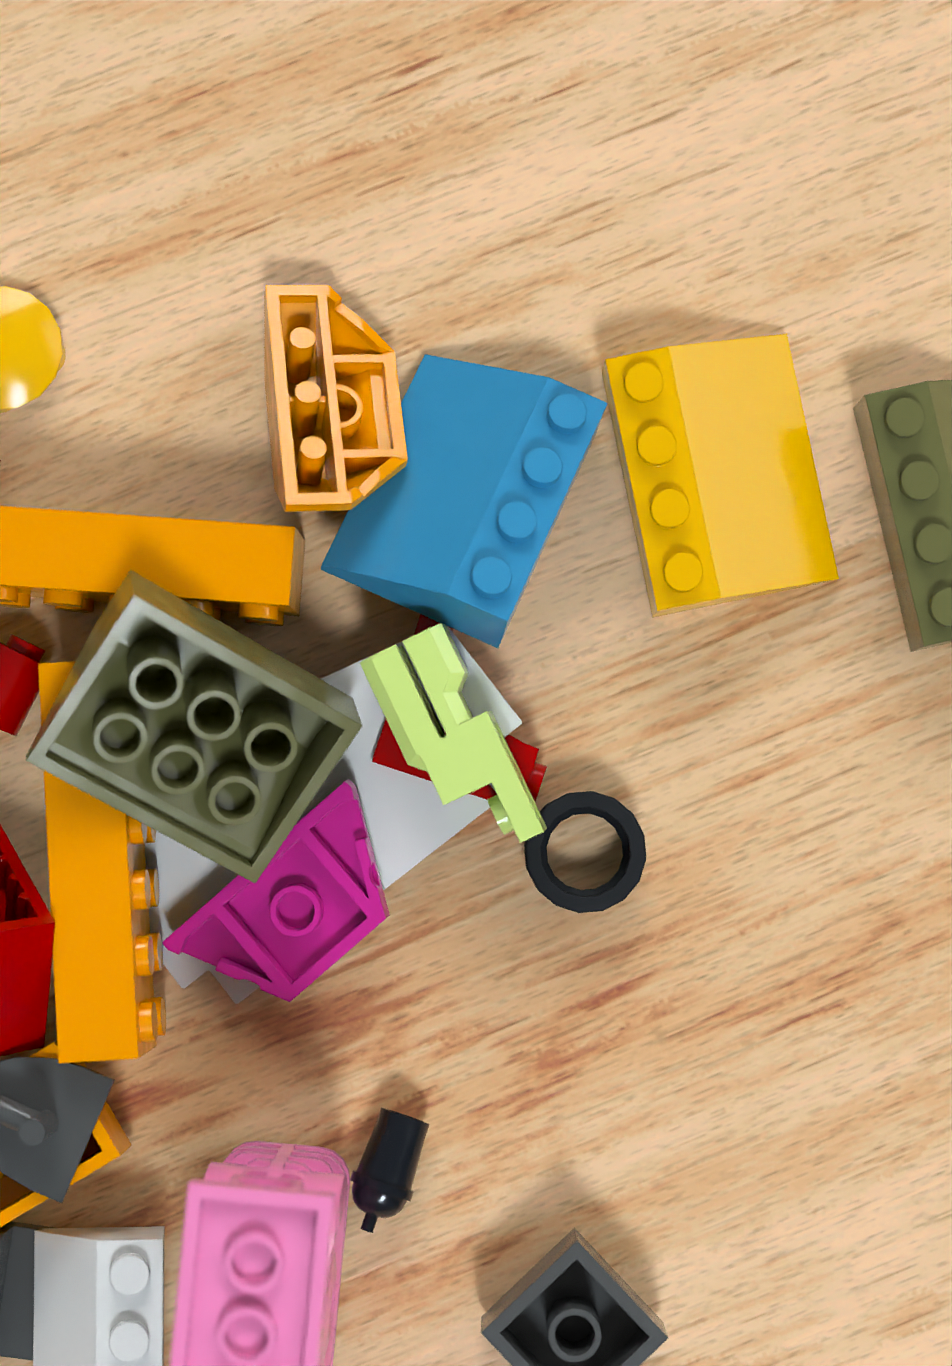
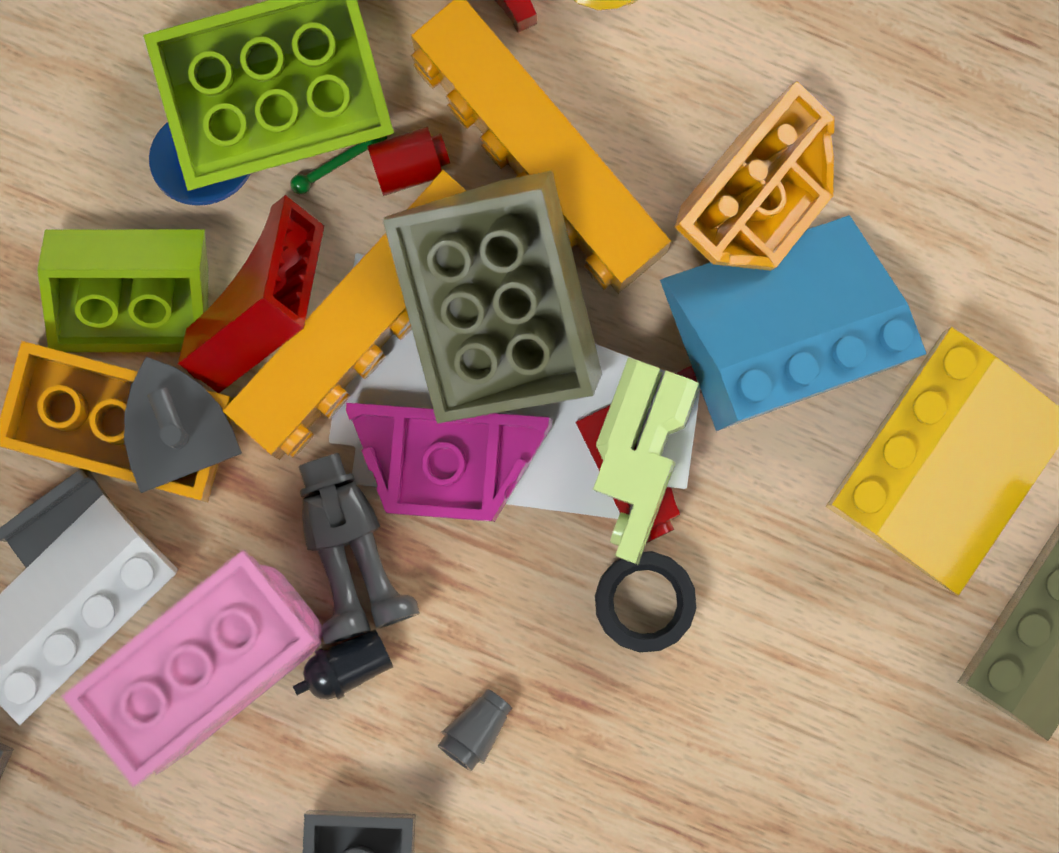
camera: 40 degrees right, 0 degrees up
none -> dark grey piece [299,453,420,644]
none -> dark grey cone [438,689,512,771]

